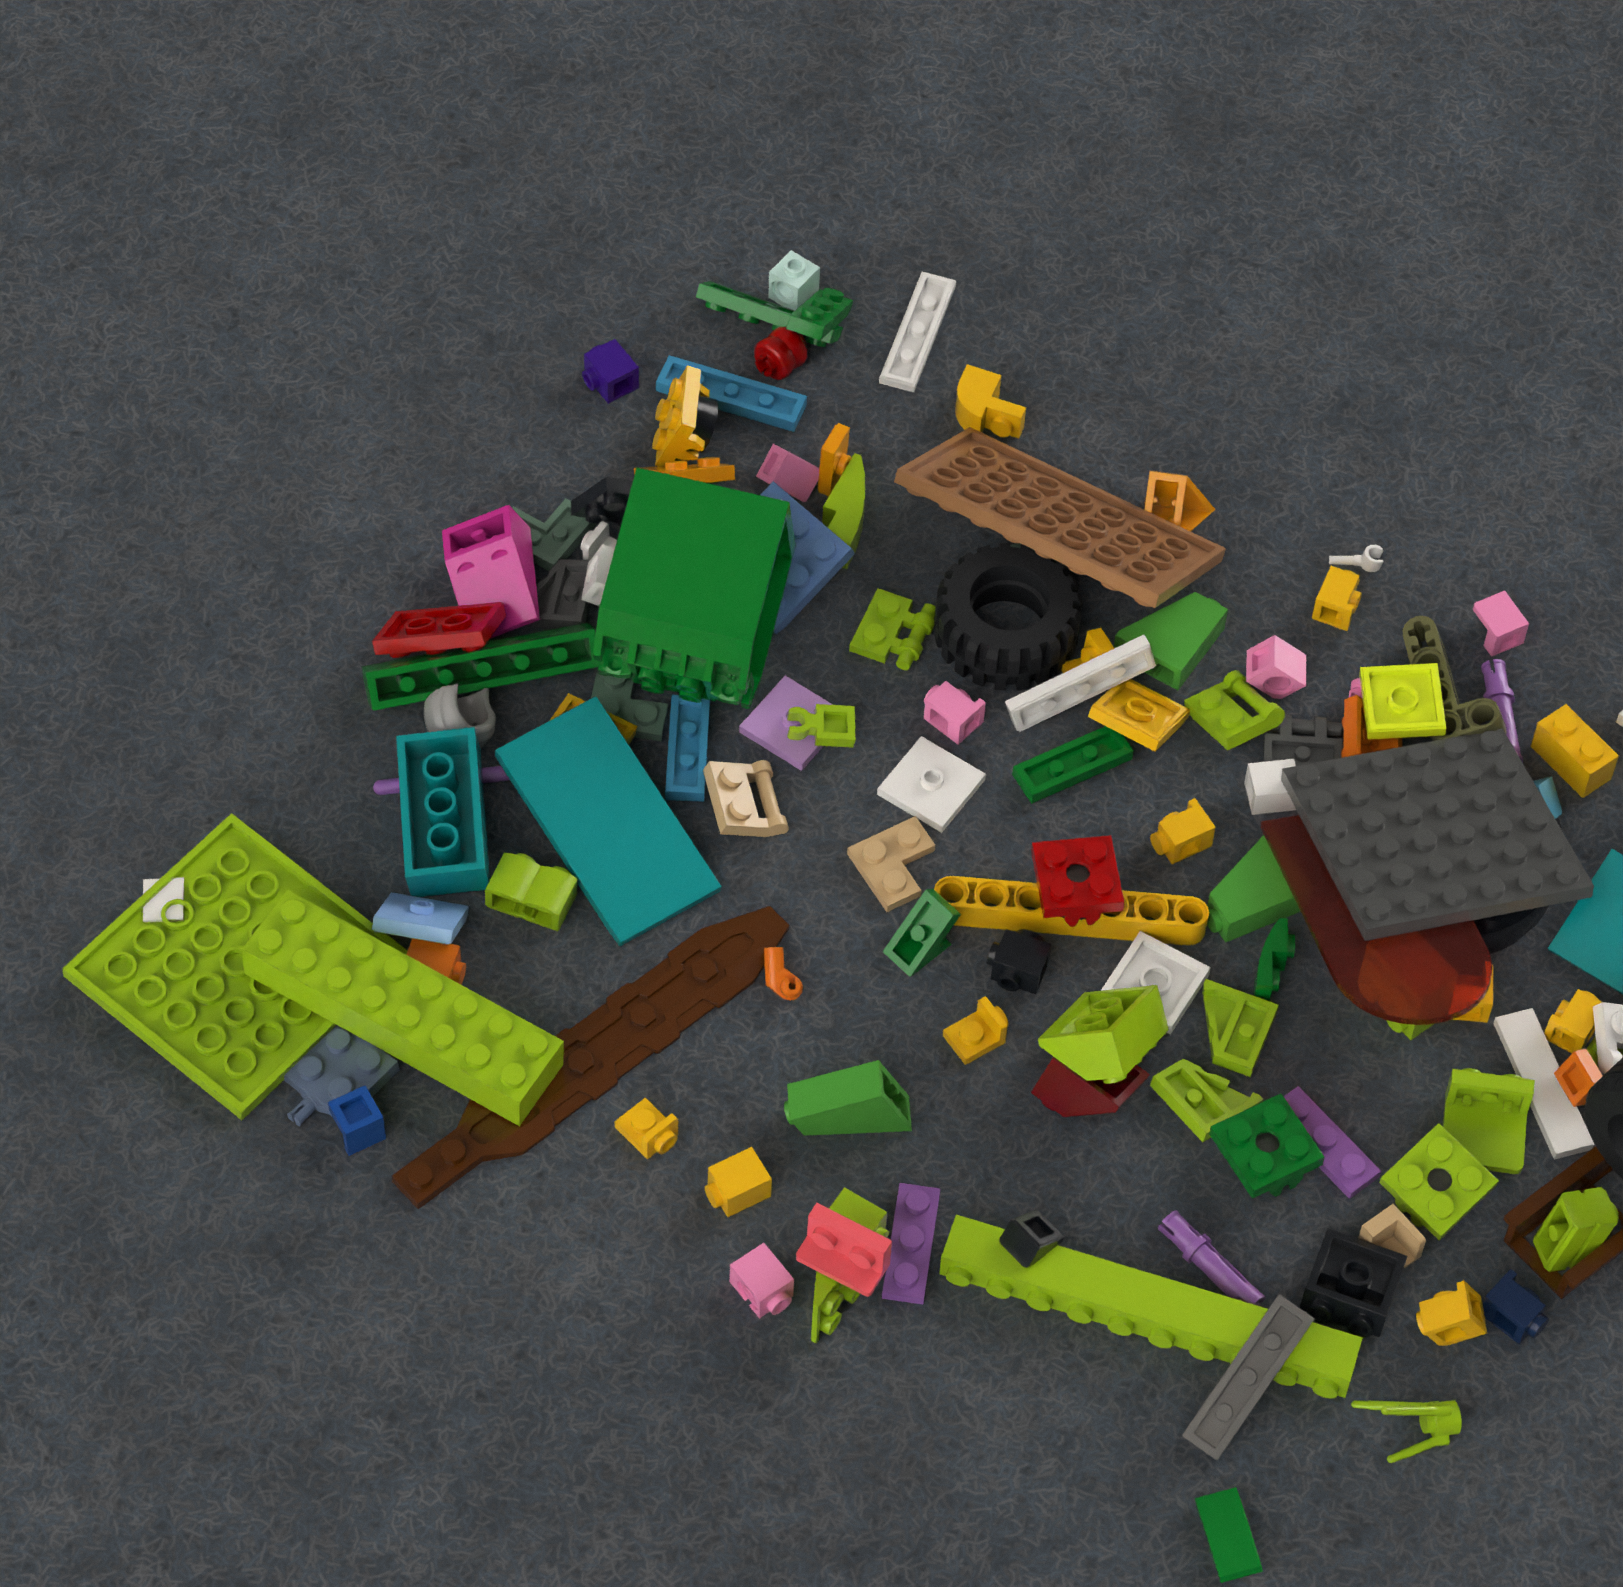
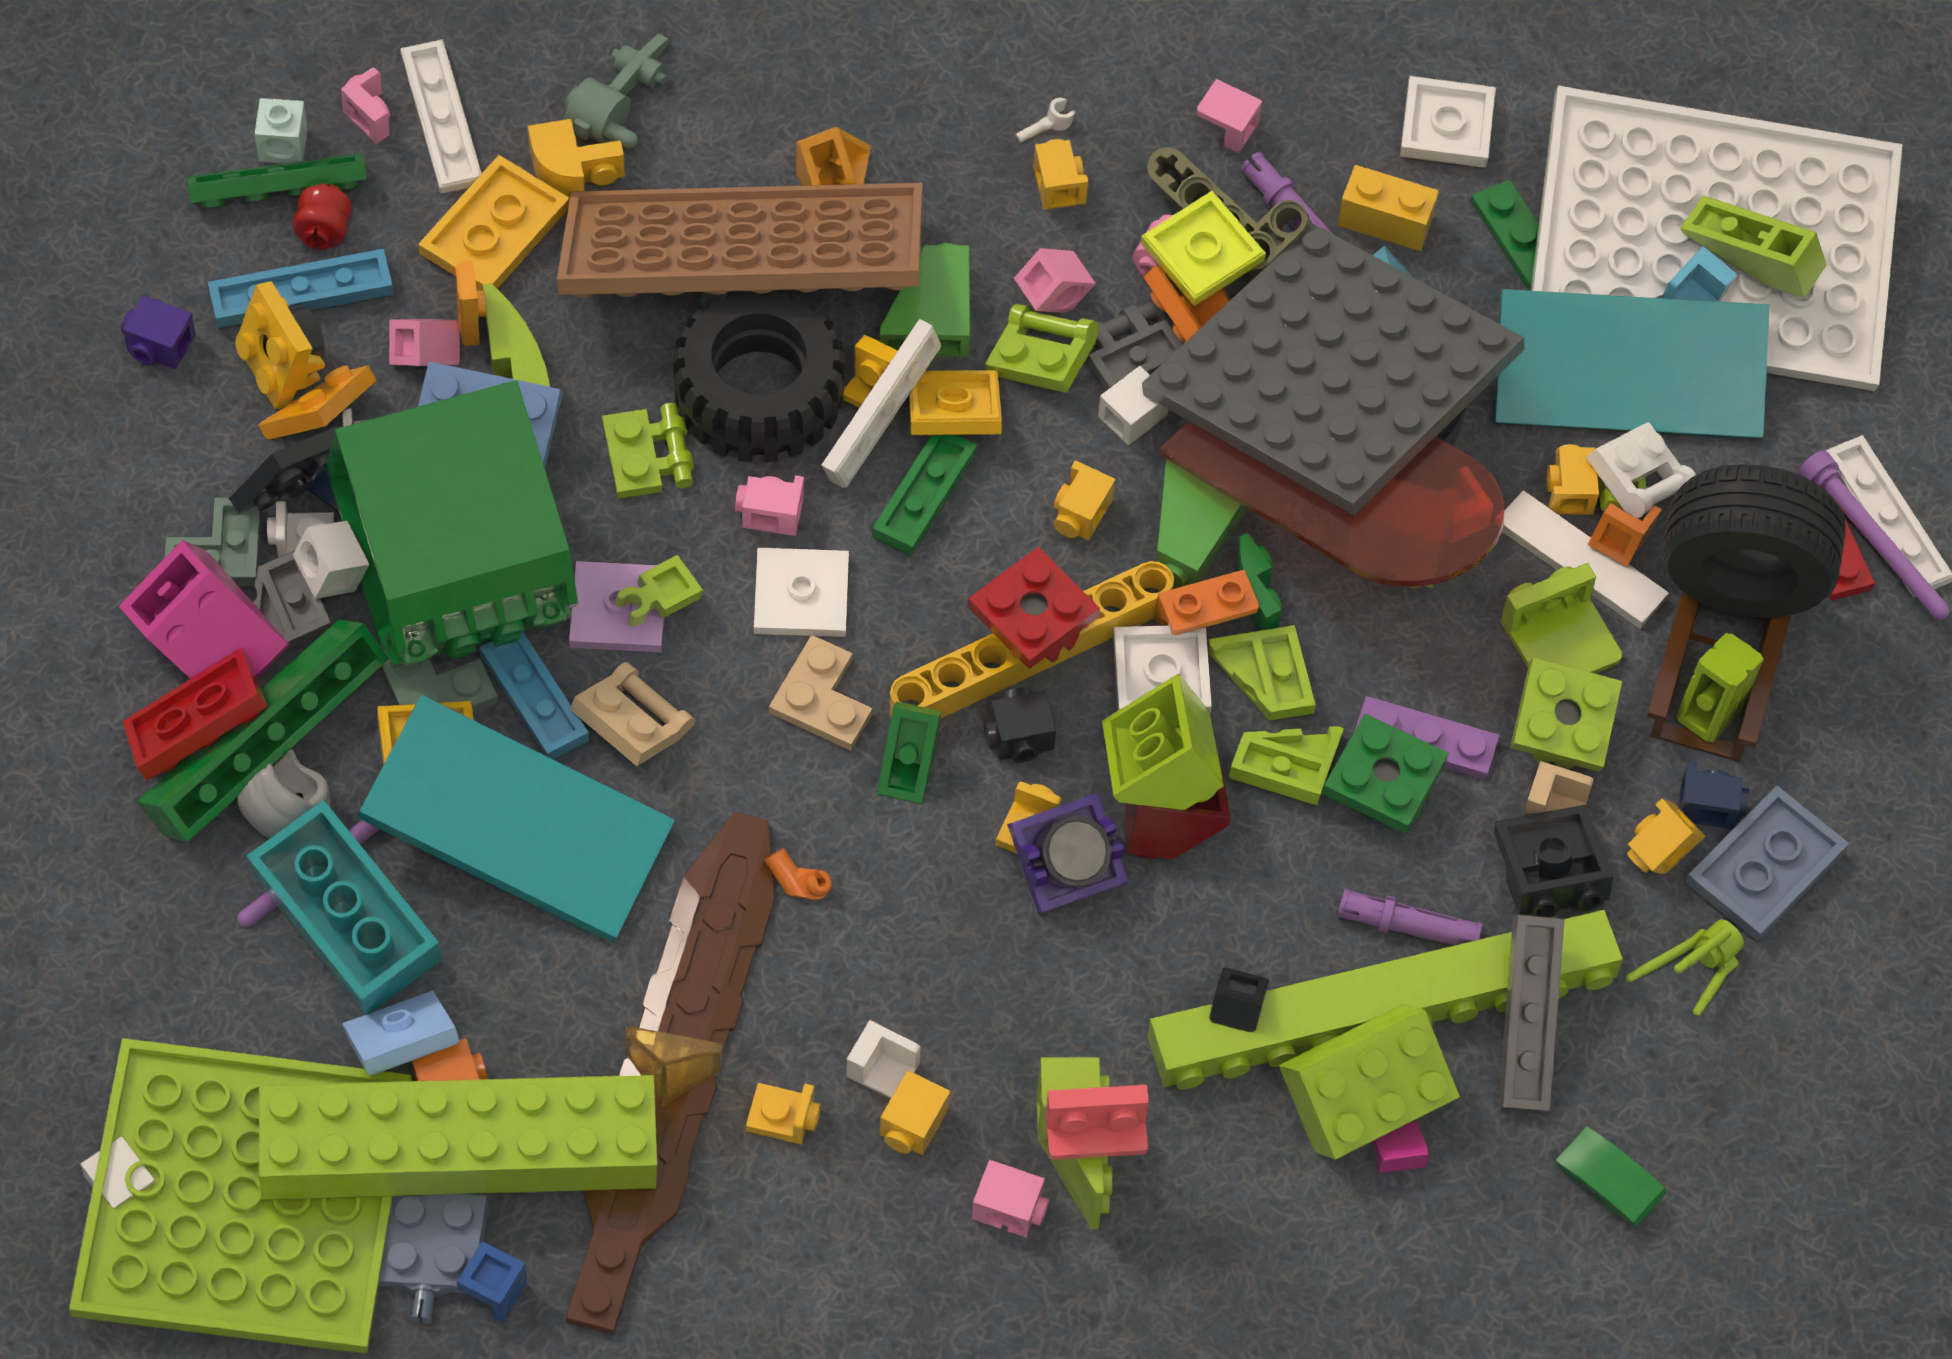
camera: 35 degrees left, 5 degrees up
lime brick [485,853,578,931] -> none
bright green slope [784,1060,912,1136] -> none
green plate [786,288,853,340] -> none
medium lavender plate [882,1183,940,1305] -> none
none -> bright pink bracket [341,67,390,145]
none -> yellow plate [418,155,570,290]
none -> sand green piece [564,33,670,149]
none -> clear yellow slope [625,1025,722,1106]
none -> white panel [846,1020,921,1099]
none -> piece [1007,793,1129,913]
none -> orange bracket [1155,569,1259,635]
none -> lime brick [1279,1004,1460,1159]
none -> dark pink slope [1372,1121,1429,1173]
none -> sand blue plate [1685,785,1849,942]

